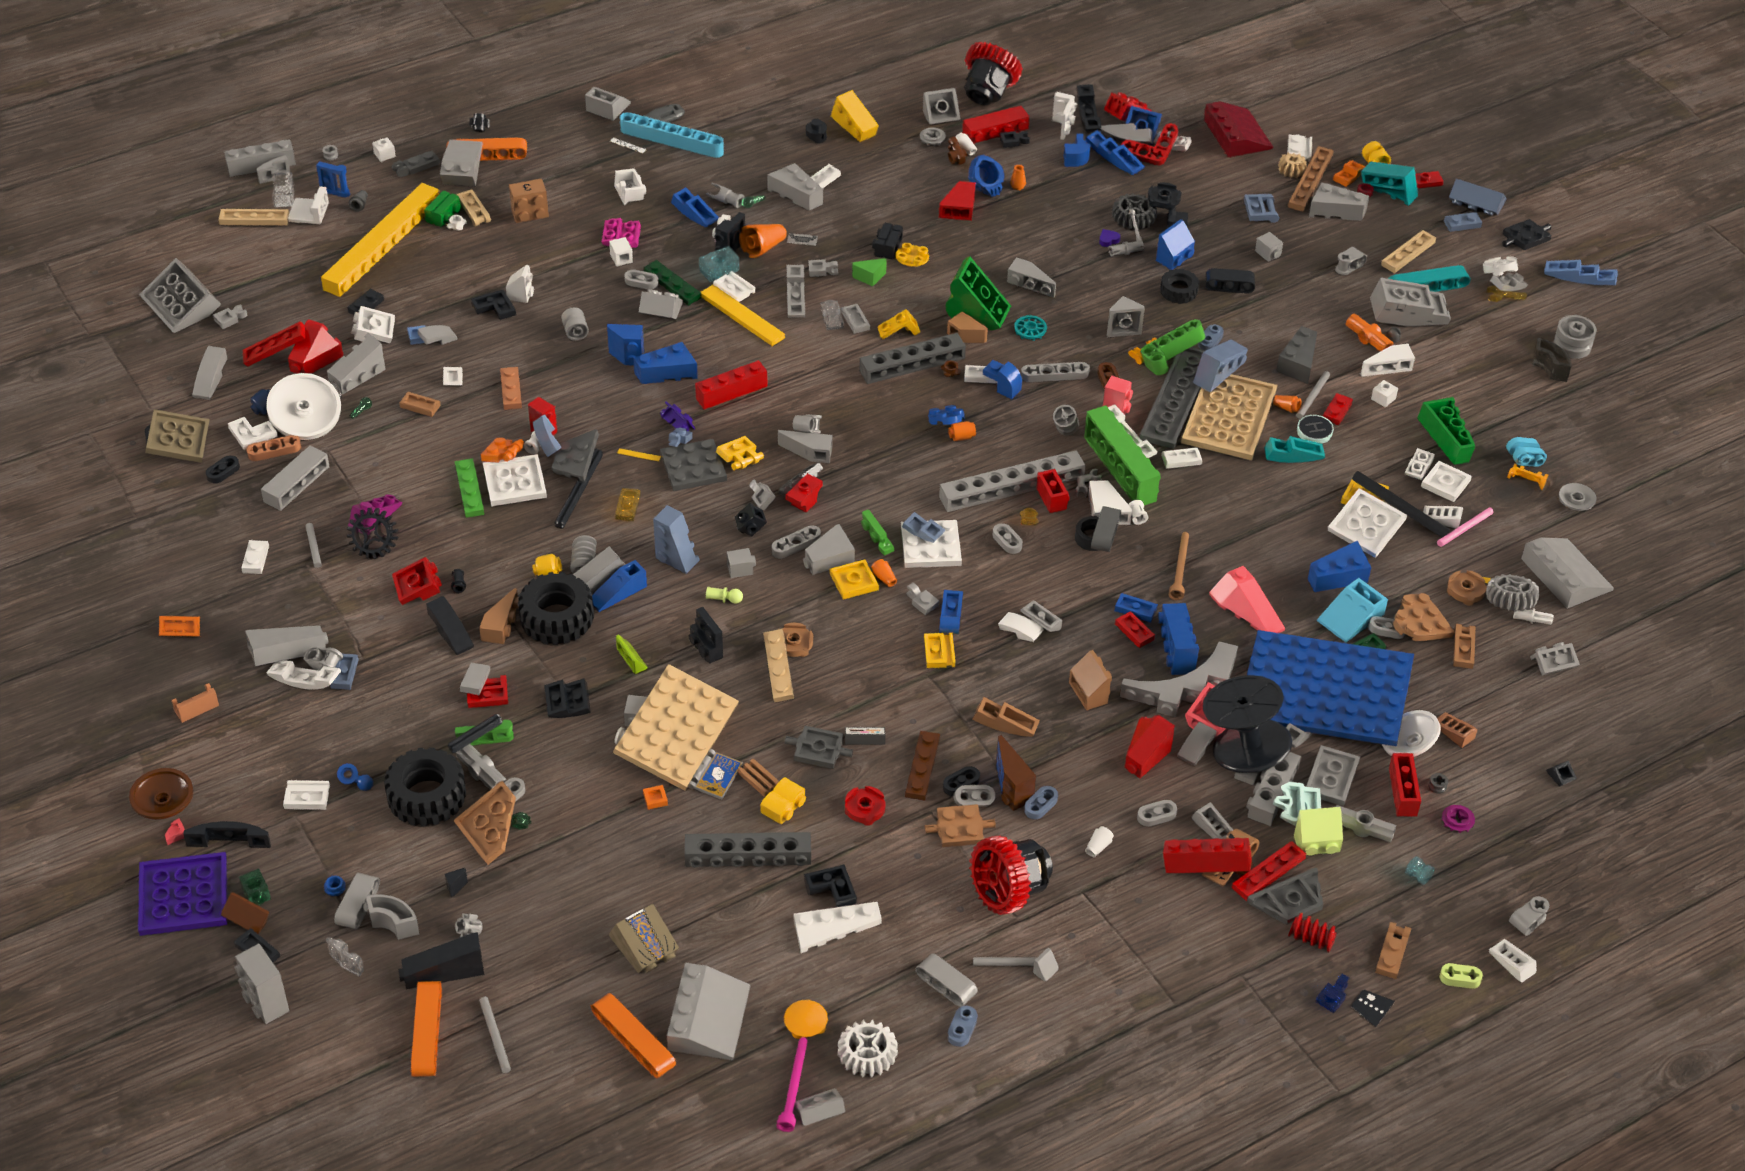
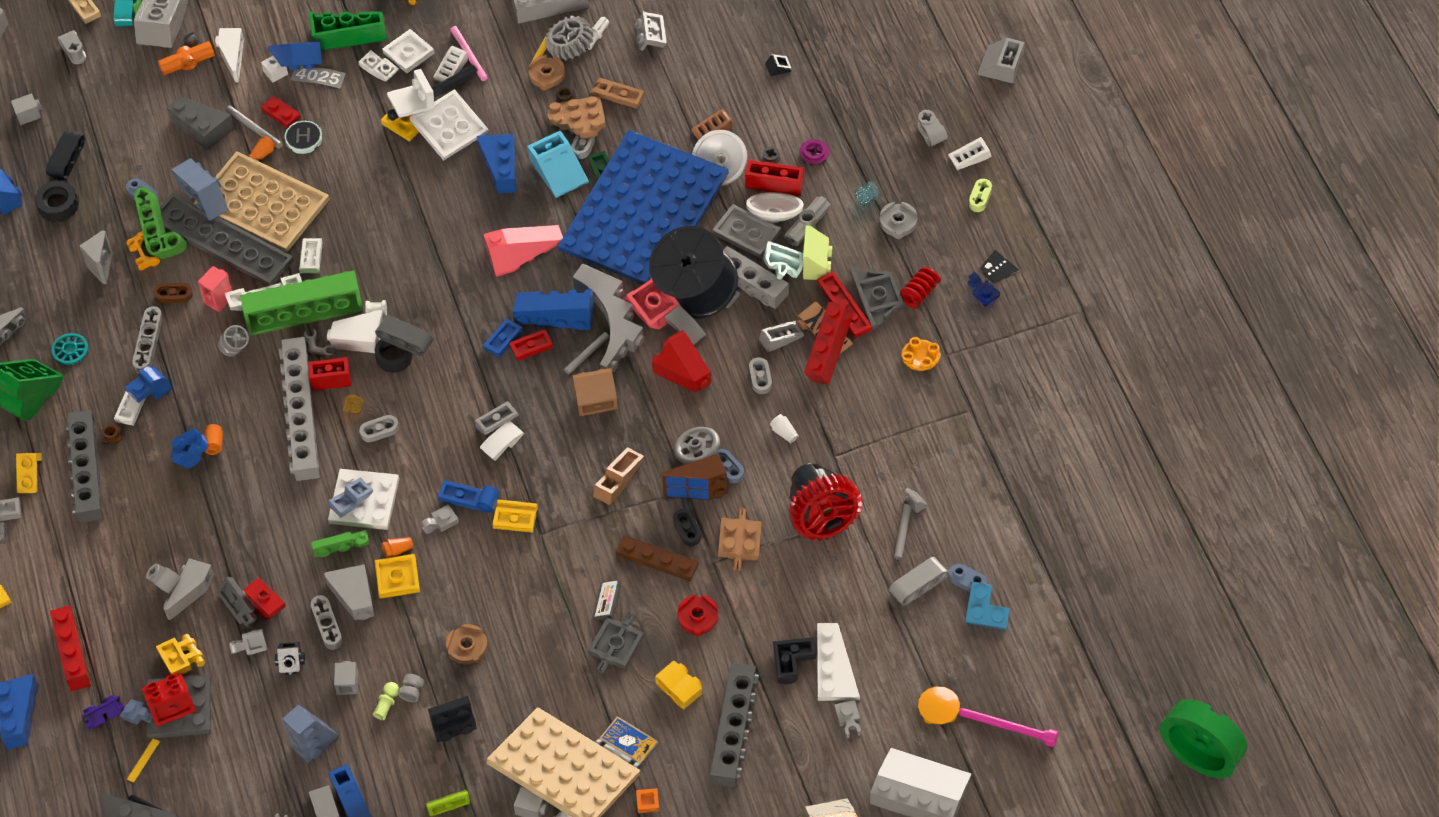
camera: 75 degrees left, 10 degrees up
clear yellow plate [615,488,641,521] -> none
medium nougat tile [738,759,779,797] -> none
tan plate [763,629,794,702] -> none
light grey slope [794,1088,845,1126] -> none
white gear [838,1019,898,1077] -> none
medium nougat slope [947,311,988,343] -> none
light grey plate [954,785,995,807] -> none
medium nougat piece [1169,532,1189,601] -> none
teal slope [1264,436,1325,463] -> none
medium nougat plate [1375,922,1411,979] -> none
none -> red bracket [142,673,196,727]
none -> blue slope [268,42,322,70]
none -> light grey sticker [290,66,346,89]
none -> white bracket [387,69,434,117]
none -> light grey wheel [398,674,424,702]
none -> dark brown plate [556,87,574,103]
none -> light grey bar [564,332,610,375]
none -> light grey plate [674,427,720,464]
none -> white dish [746,192,803,223]
none -> light grey plate [834,700,861,738]
none -> light grey plate [879,202,918,239]
none -> light orange dish [901,337,940,371]
none -> dark azure plate [965,582,1010,630]
none -> light grey slope [978,38,1025,83]

